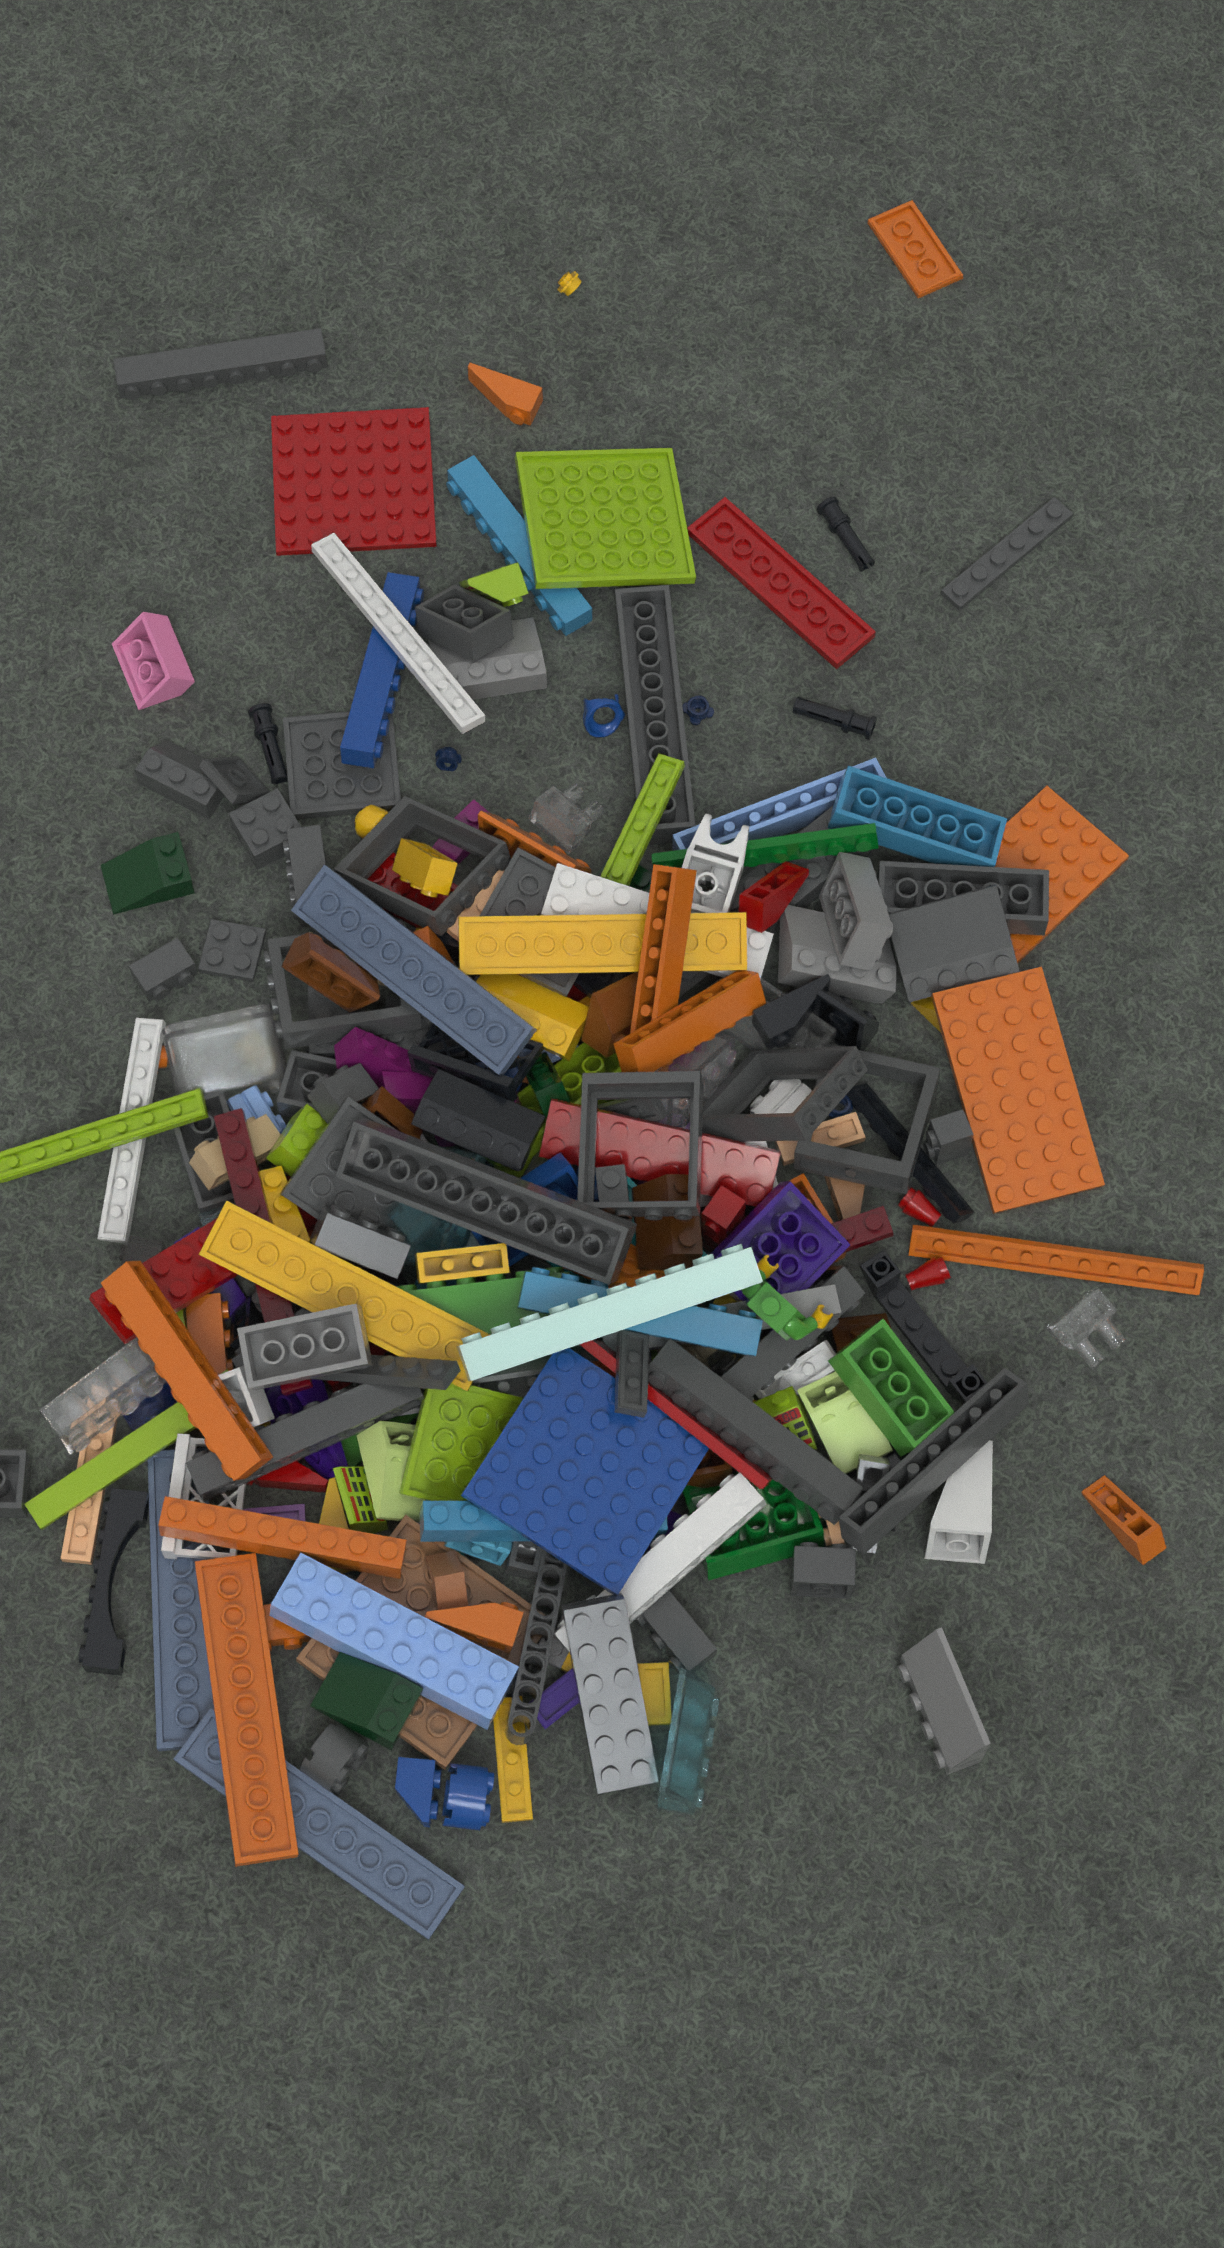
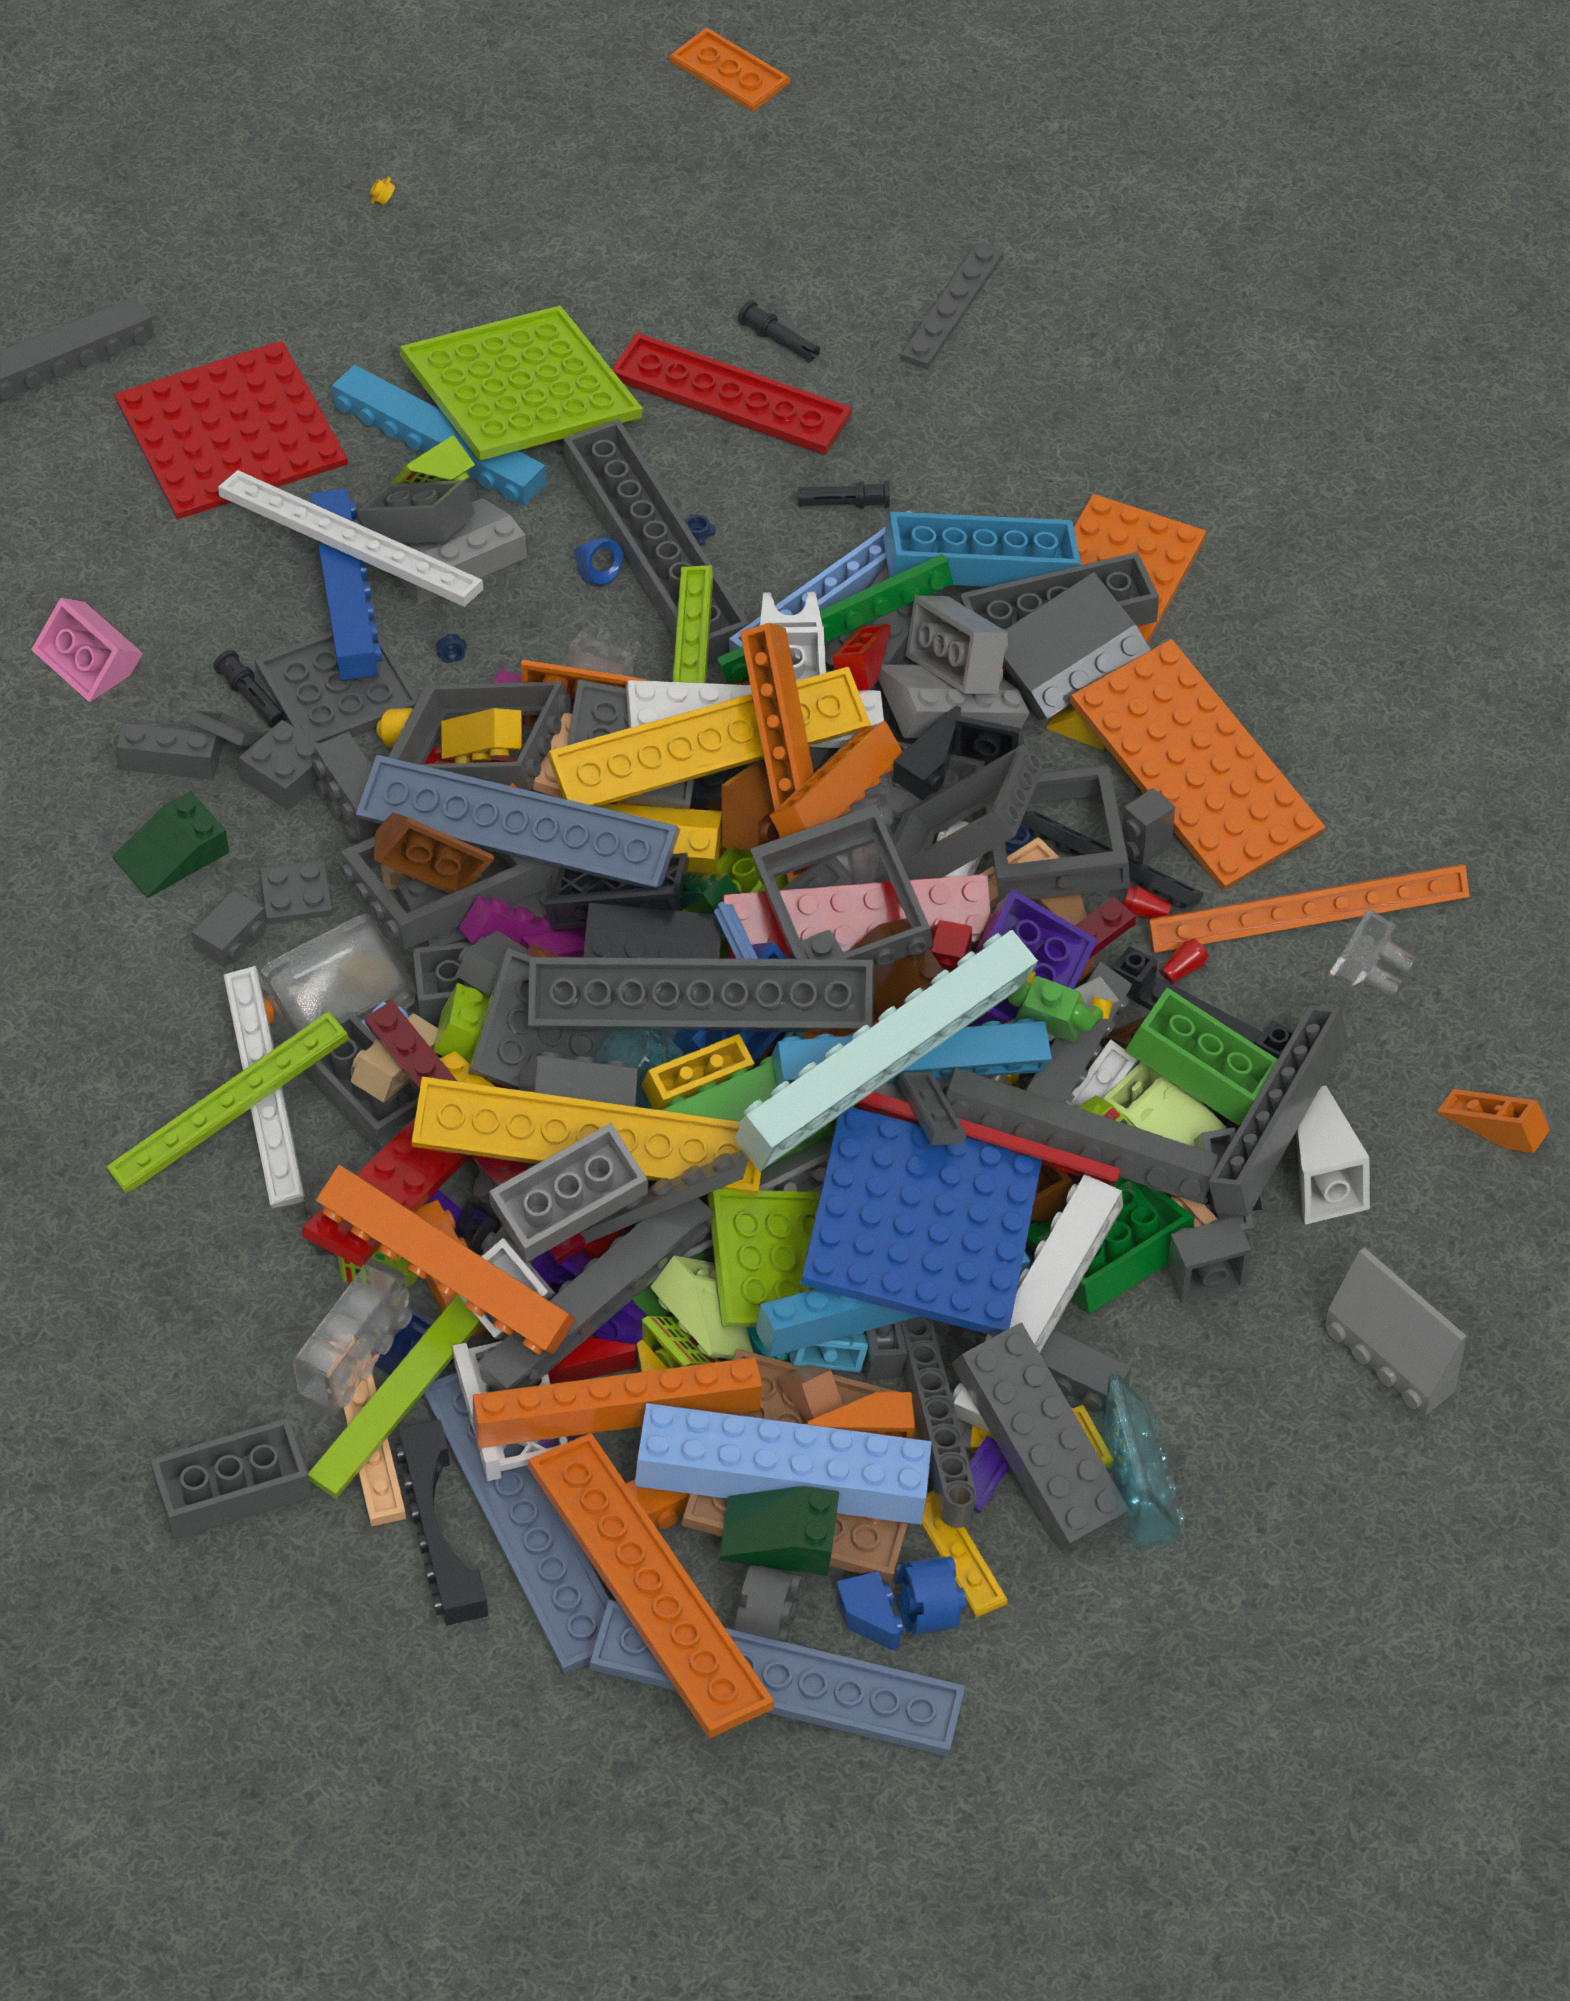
camera: 20 degrees left, 15 degrees down
orange slope [468,363,543,426] -> none
none -> medium blue axle [714,902,758,959]

